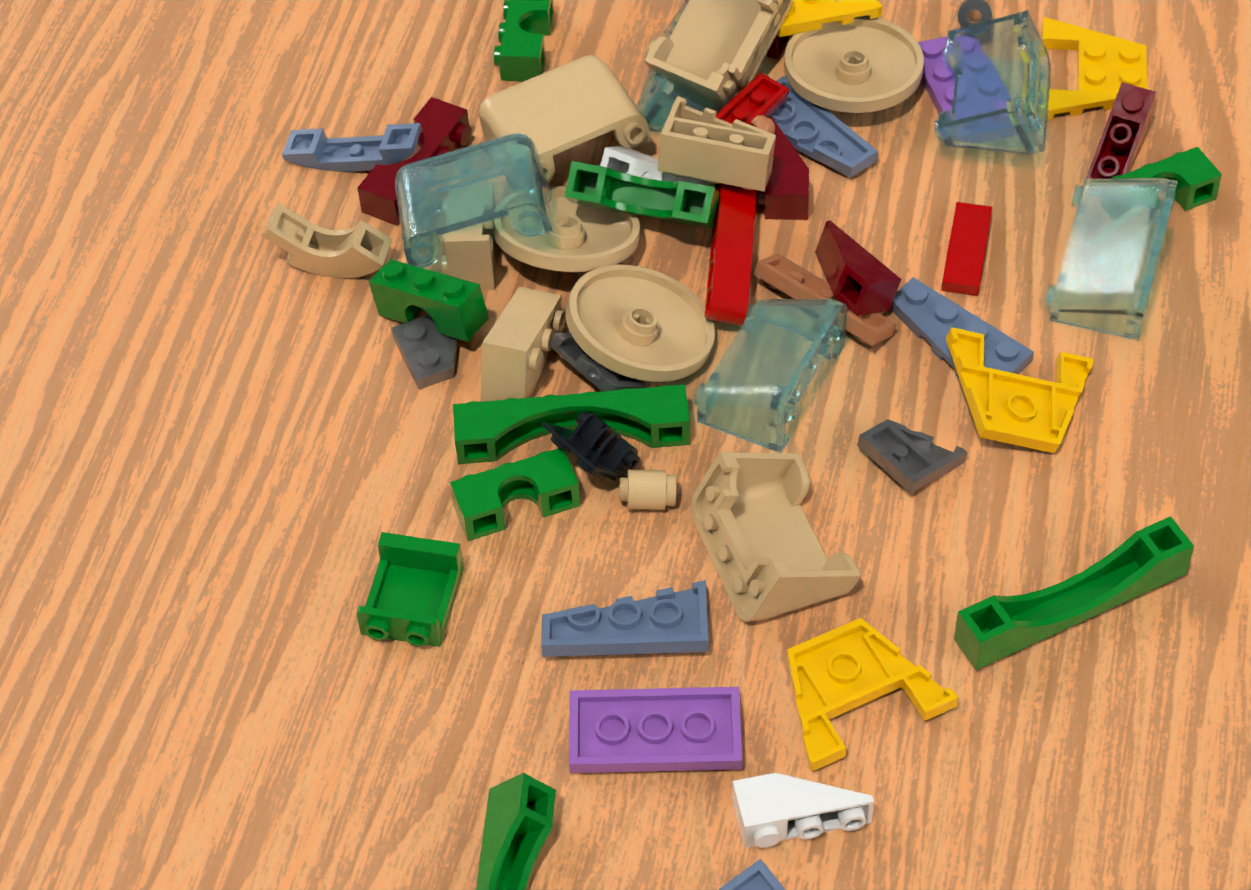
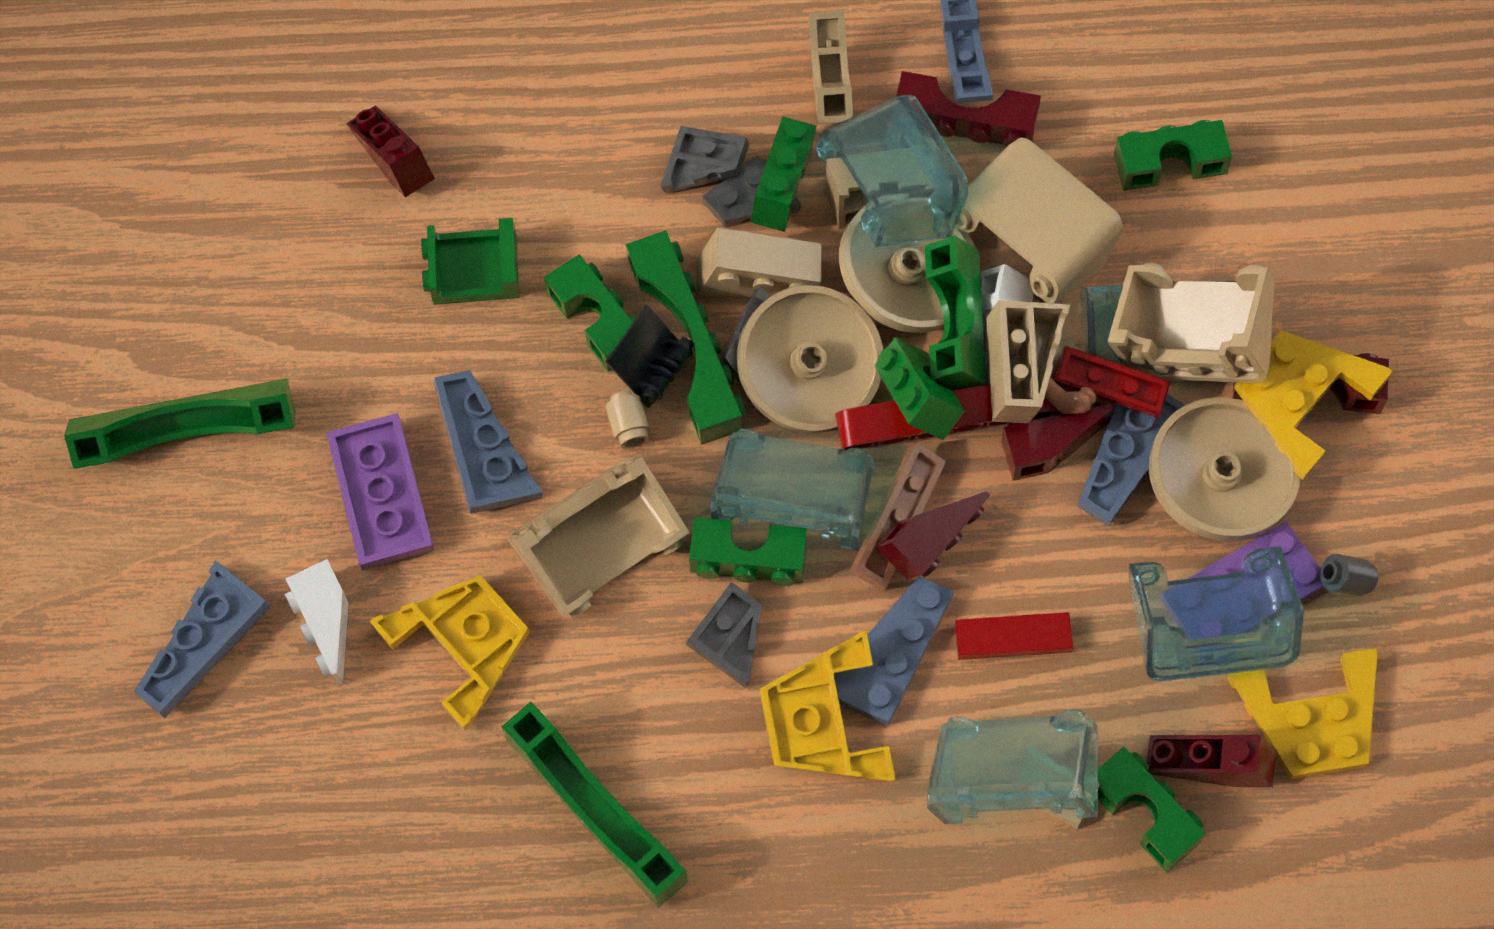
camera: 75 degrees right, 15 degrees up
none -> dark red slope [346,105,435,198]
none -> flat silver wing [661,126,749,193]
none -> green arch [689,517,807,586]
none -> green arch [874,337,965,440]

